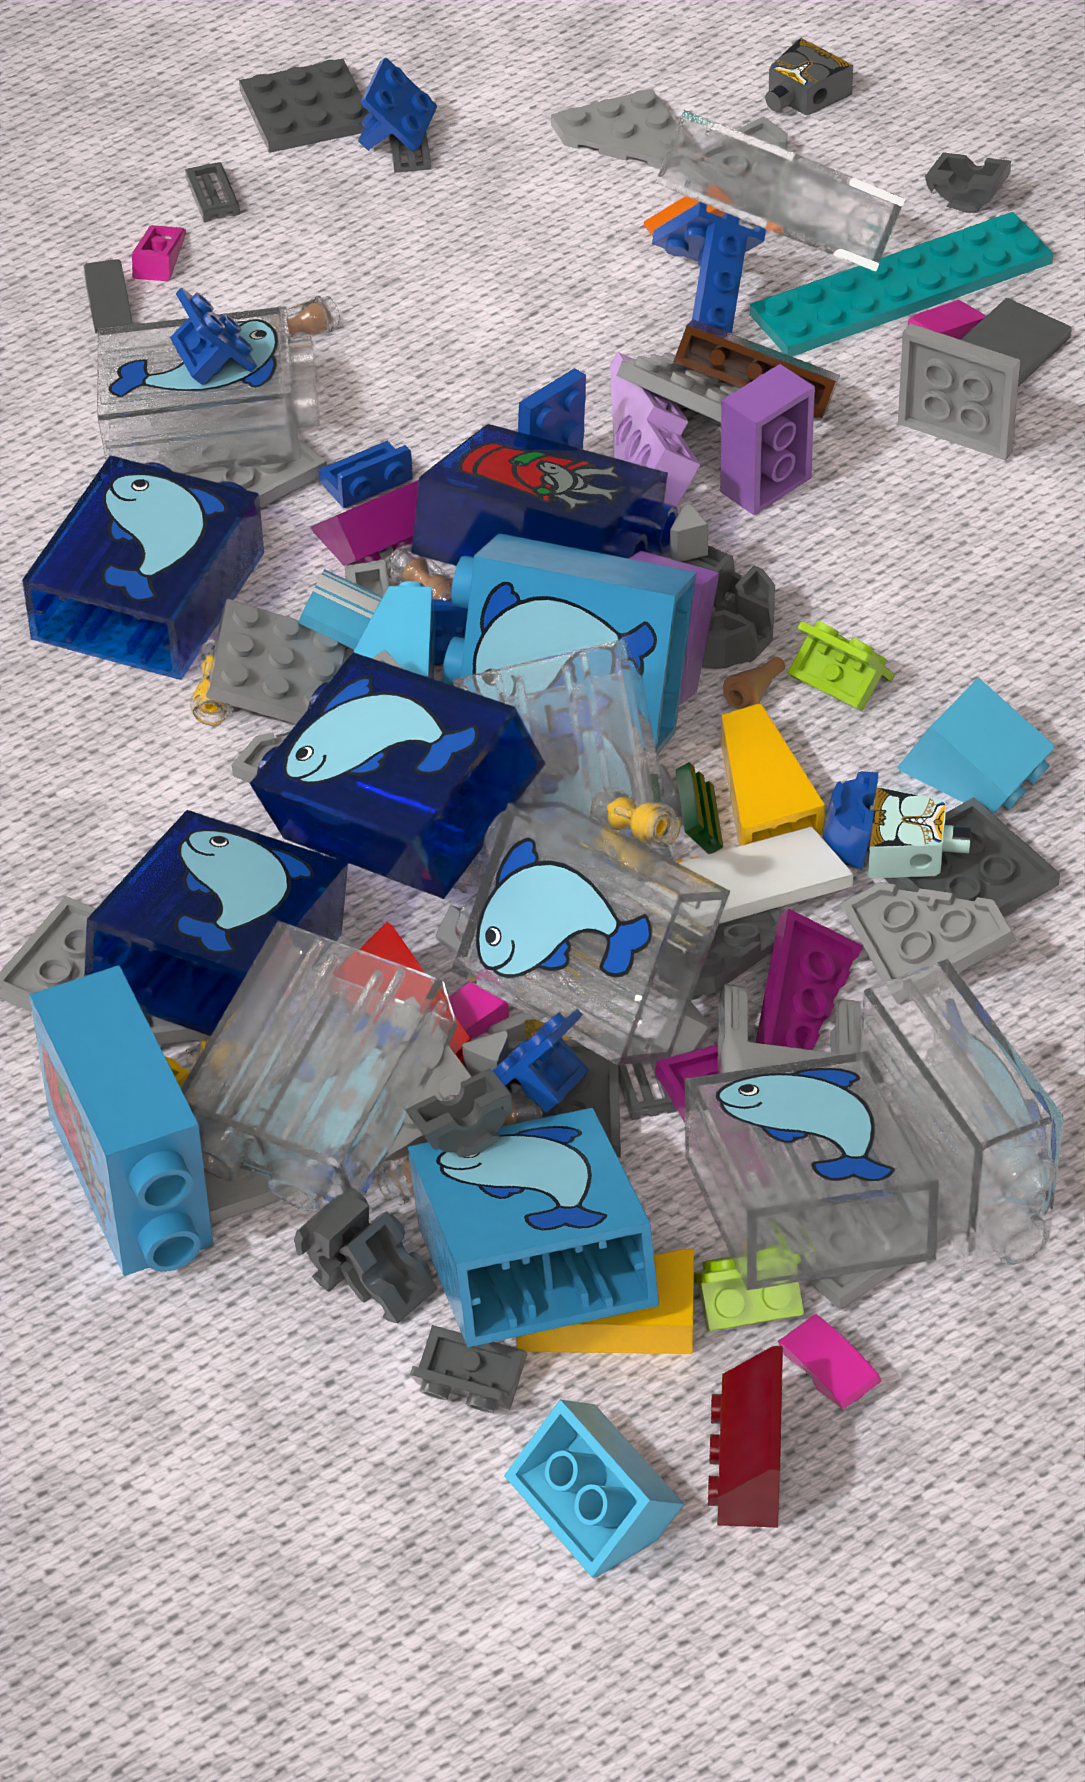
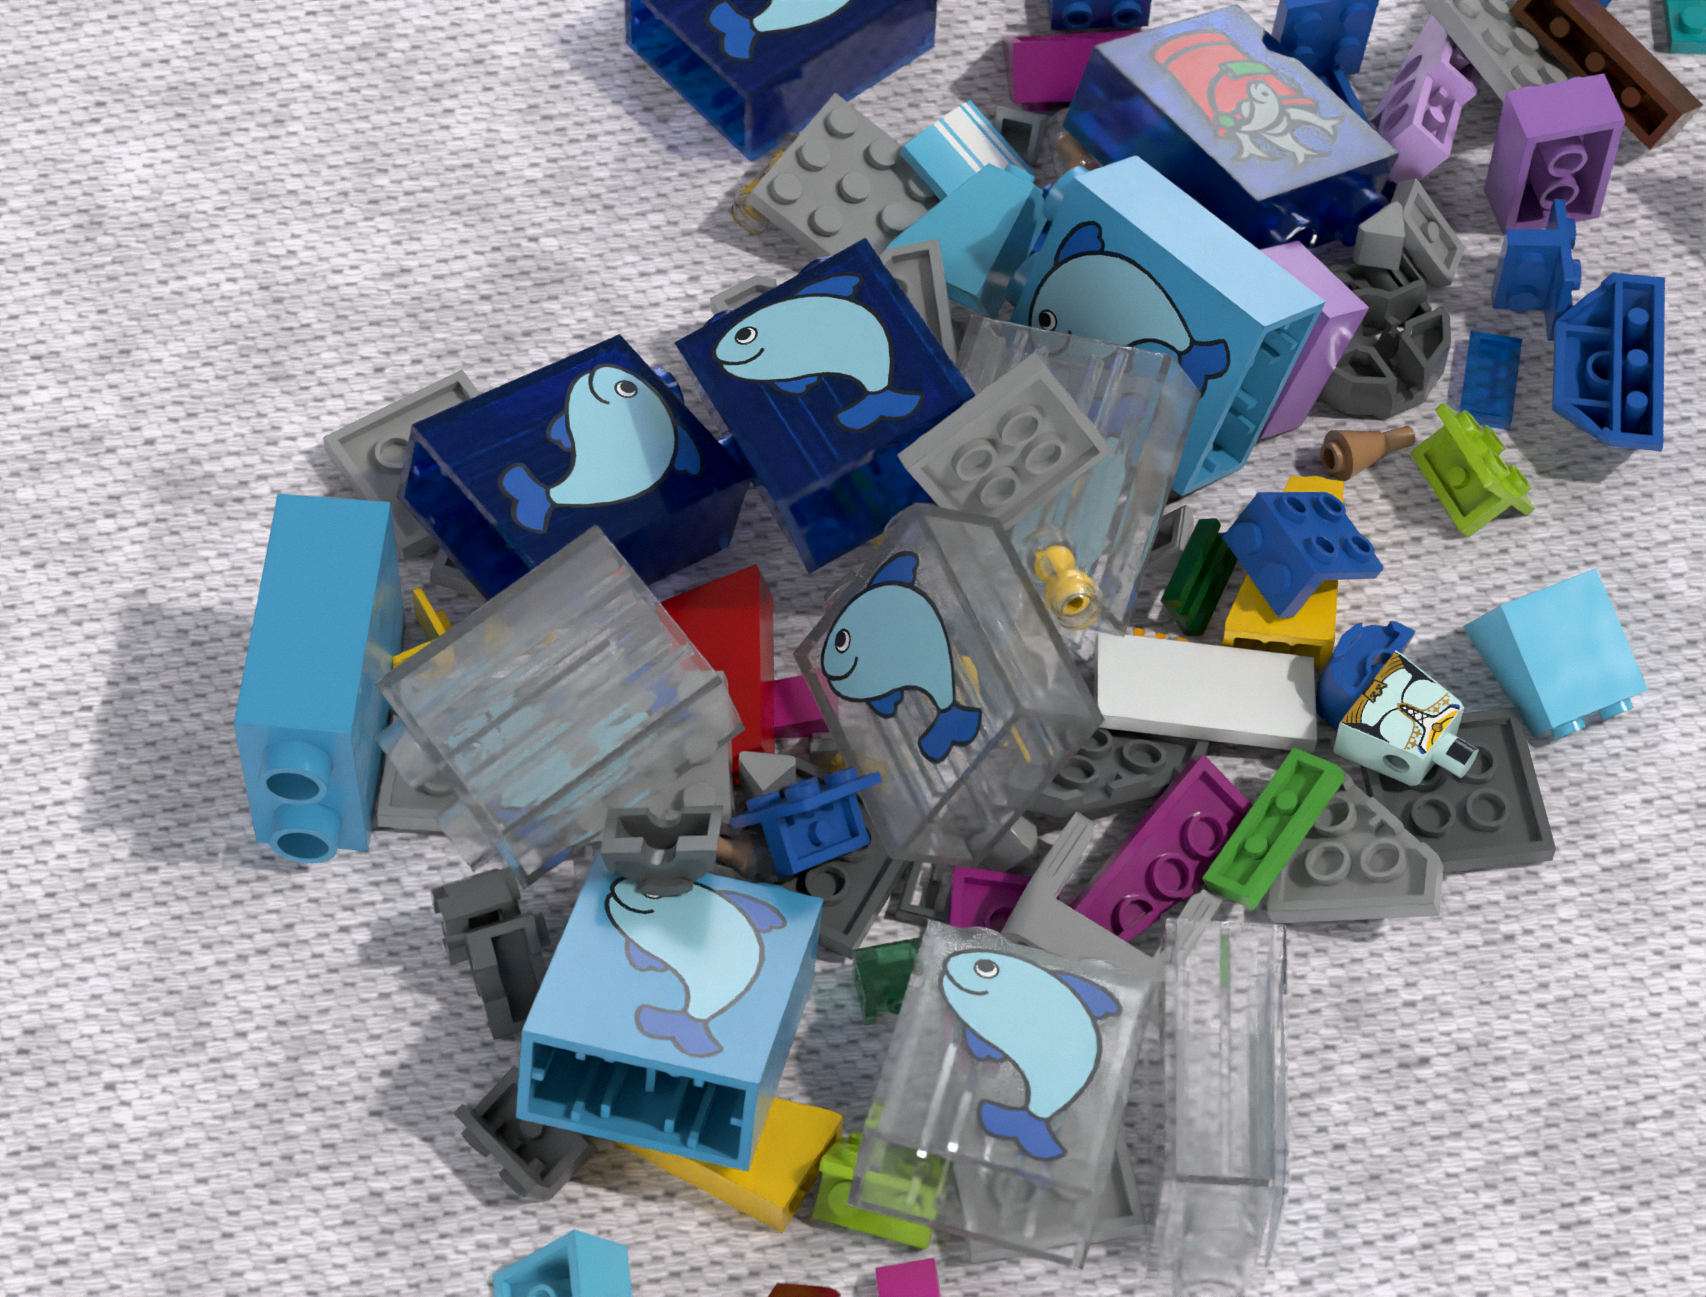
camera: 25 degrees right, 10 degrees up
none -> clear green brick [852,937,940,1026]
none -> light grey plate [897,352,1113,551]
none -> bright green plate [1202,747,1345,910]
none -> blue bracket [1222,492,1383,618]
none -> light grey plate [1391,178,1465,288]
none -> clear blue tile [1459,330,1522,430]
none -> blue bracket [1491,199,1582,341]
none -> blue wedge [1552,272,1665,452]

